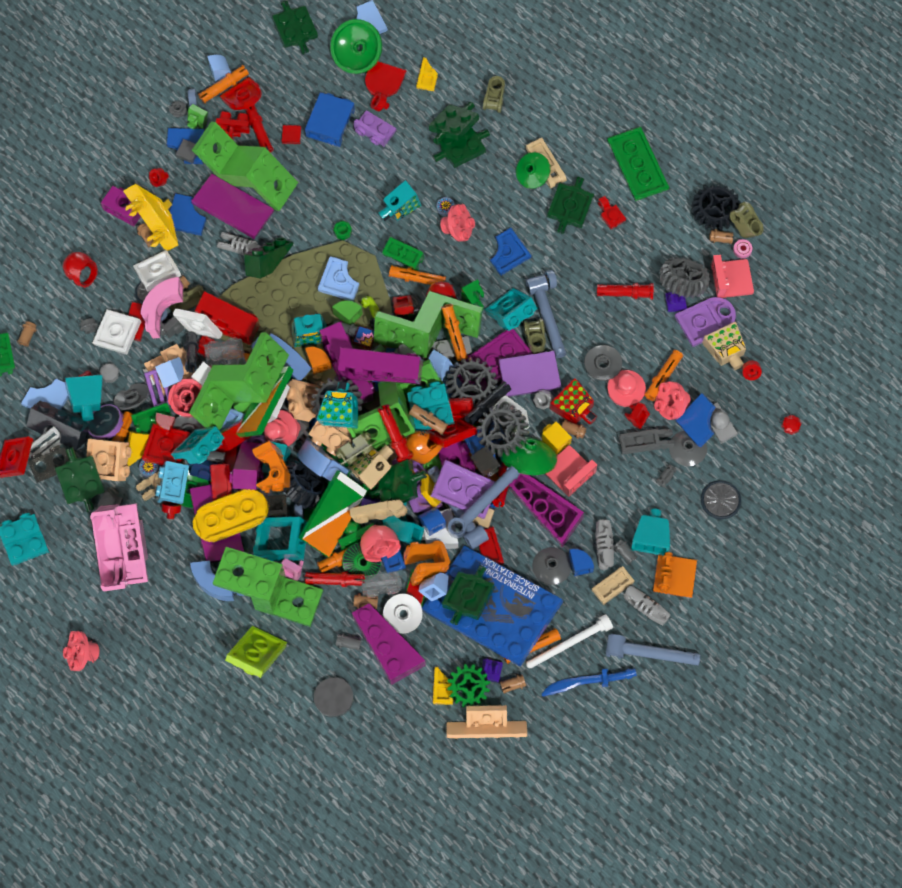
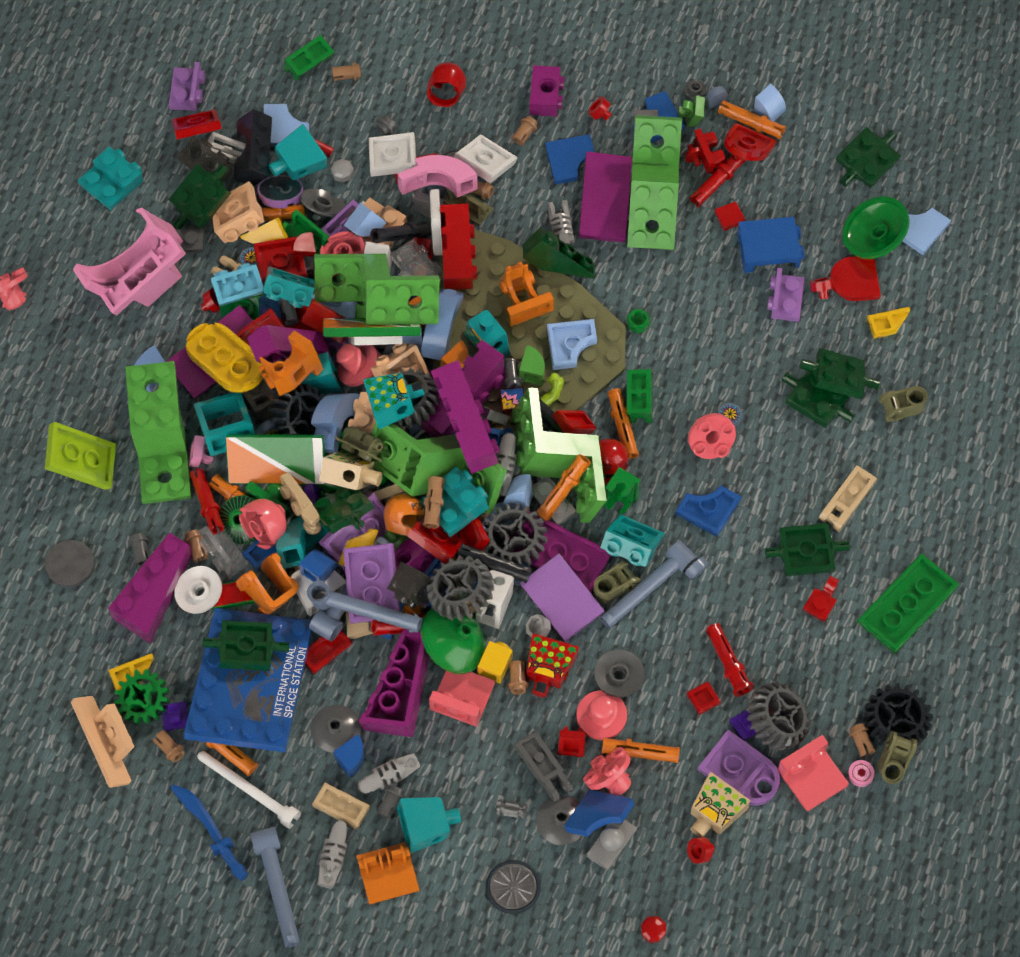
camera: 65 degrees right, 5 degrees down
yellow connector [123,184,178,251] -> none
red pin [377,404,414,463] -> none
teal torso [378,180,421,222] -> none
light blue brick [419,573,449,602] -> none
green dish [516,152,551,189] -> none
none -> orange tile [499,262,554,327]
none -> red tile [686,681,721,715]

